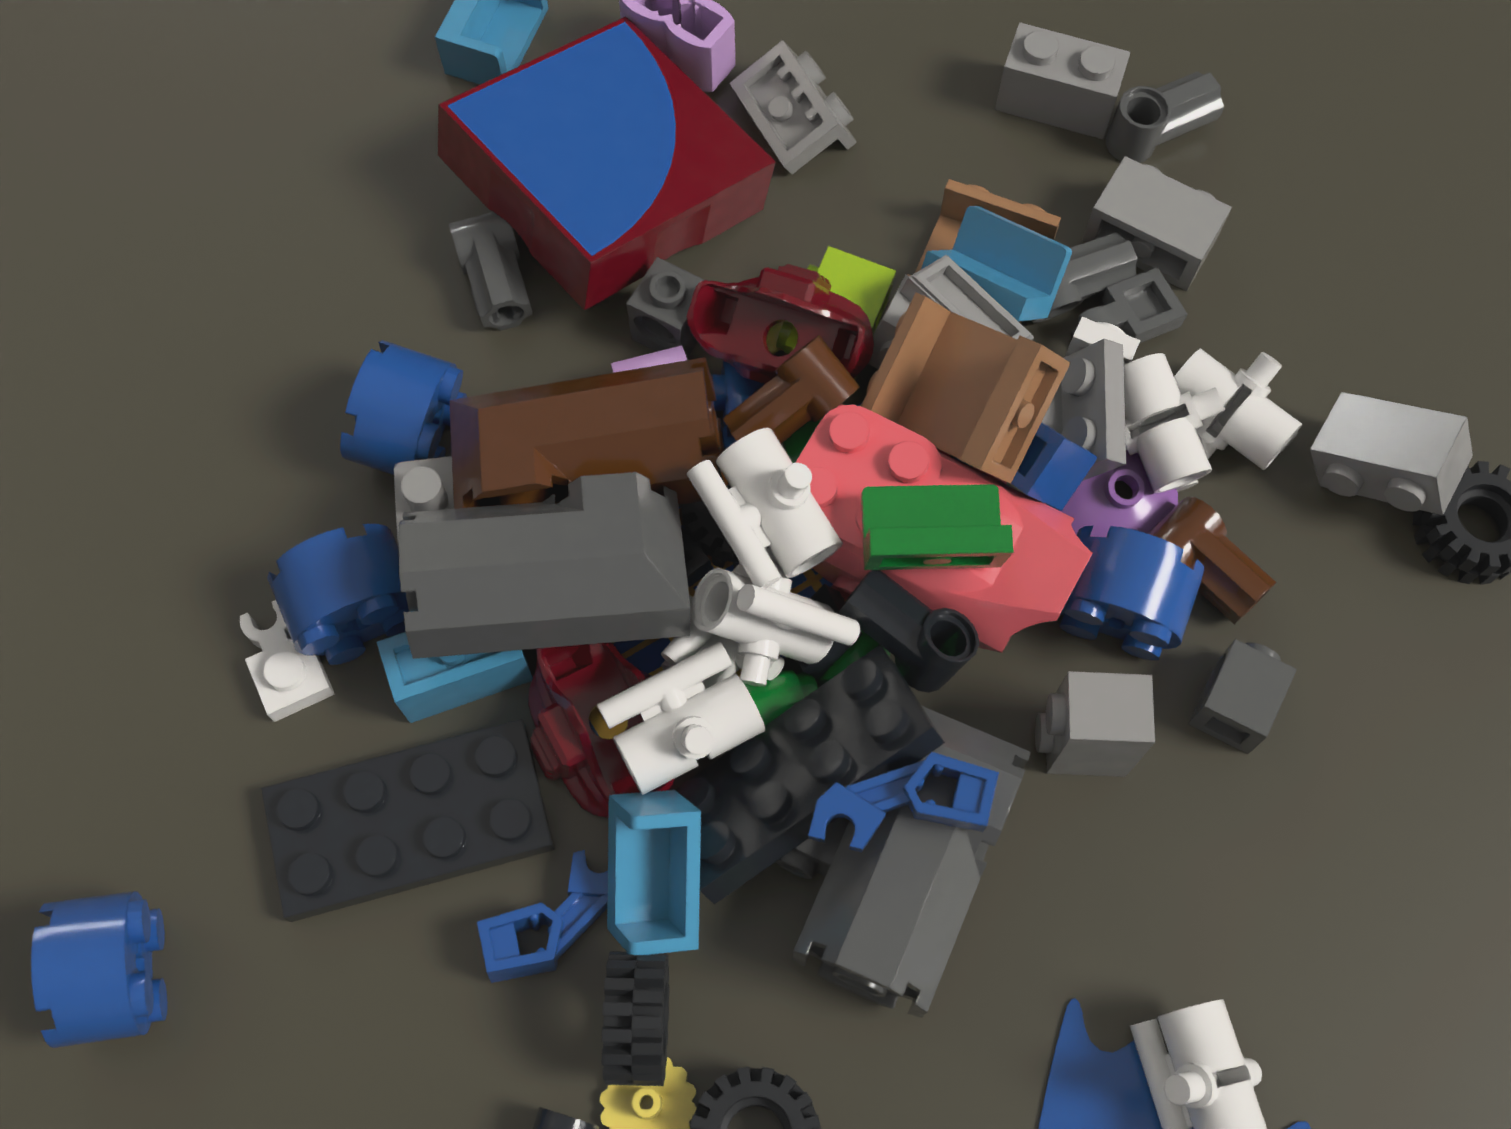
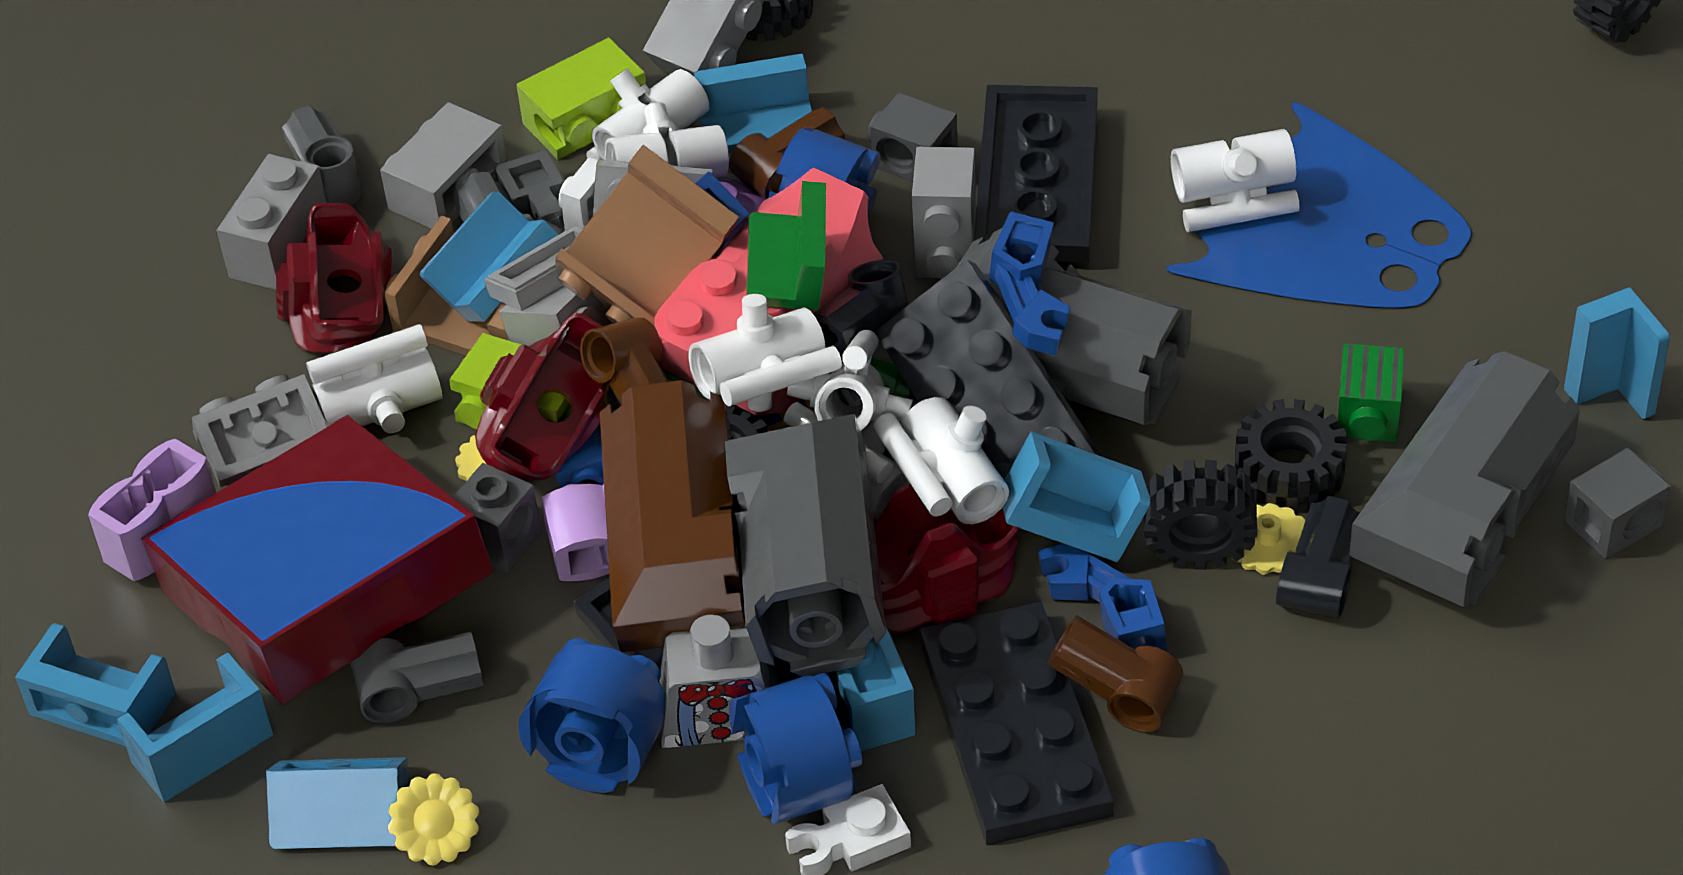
camera: 85 degrees left, 20 degrees down
none -> dark azure panel [117,652,273,803]
none -> dark azure panel [266,757,409,849]
none -> dark red piece [276,203,392,354]
none -> white pin [306,324,443,433]
none -> light yellow piece [388,773,479,866]
none -> lime brick [516,37,646,160]
none -> dark azure panel [694,53,812,153]
none -> black plate [974,85,1098,263]
none -> reddish brown piece [1048,615,1184,733]

